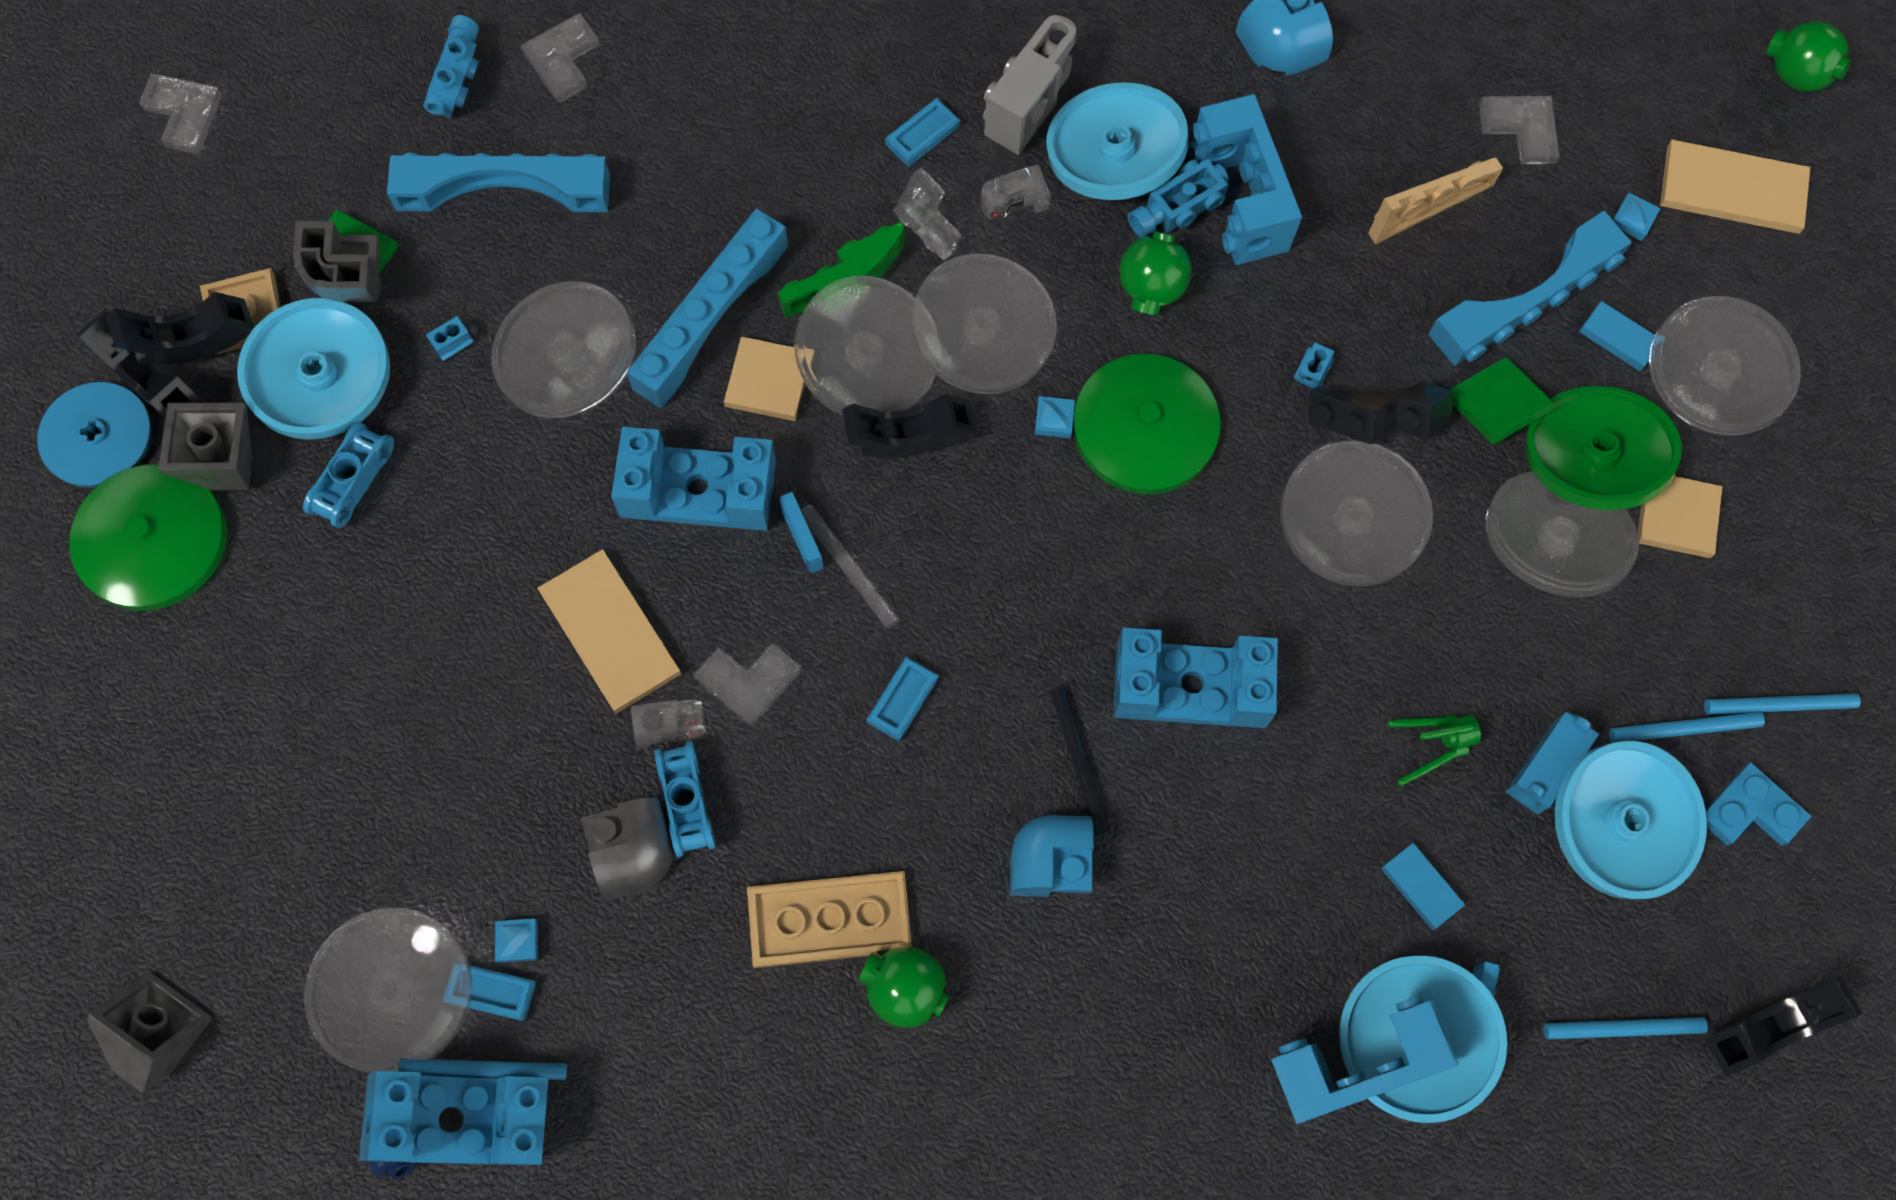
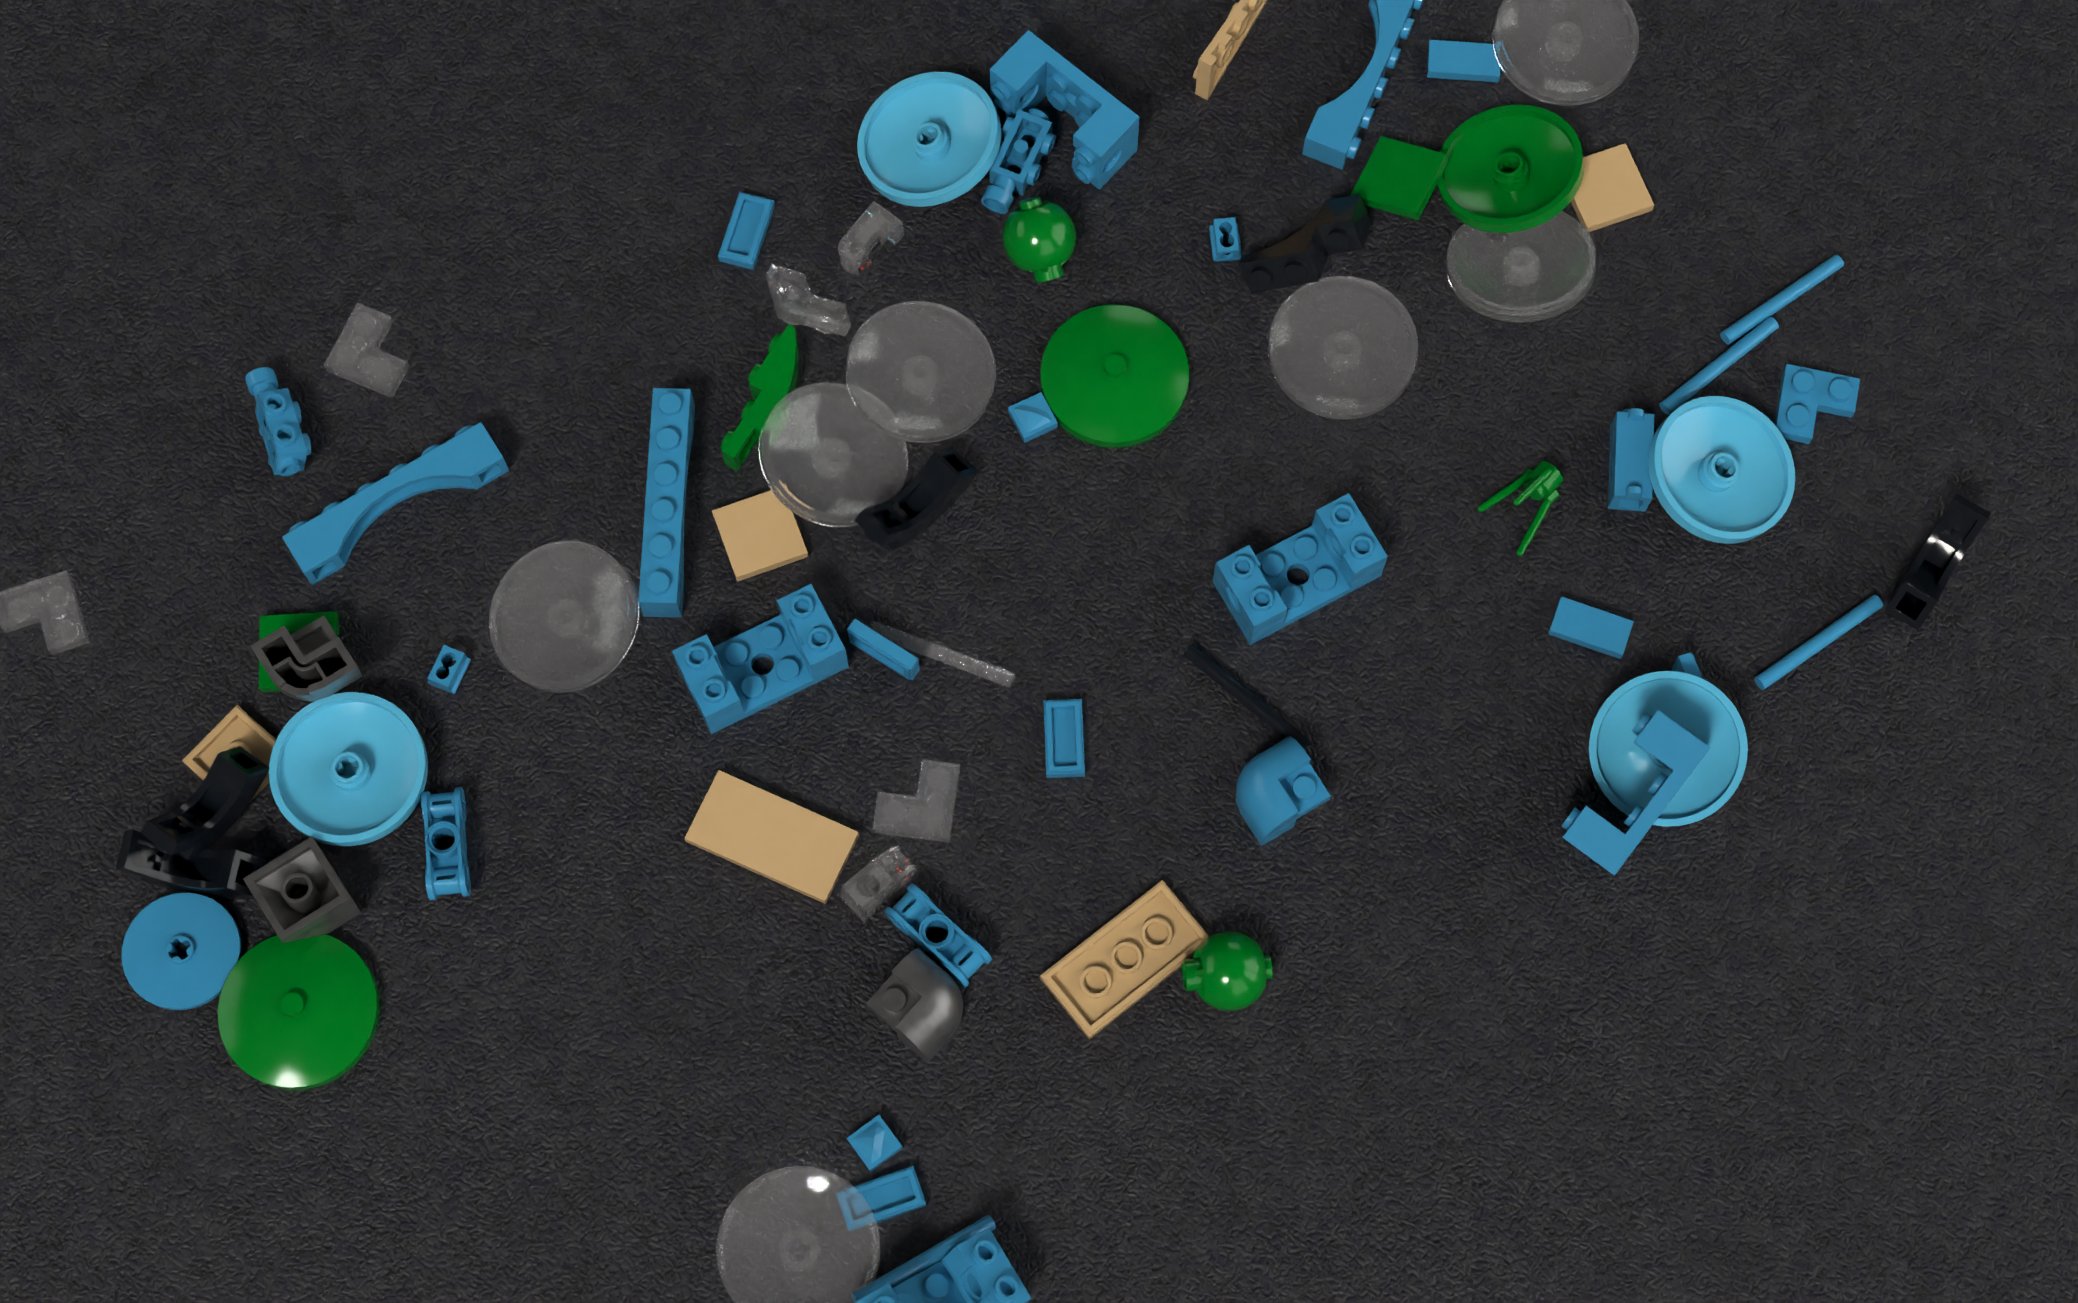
camera: 30 degrees left, 0 degrees up
light grey brick [983,15,1076,155] -> none

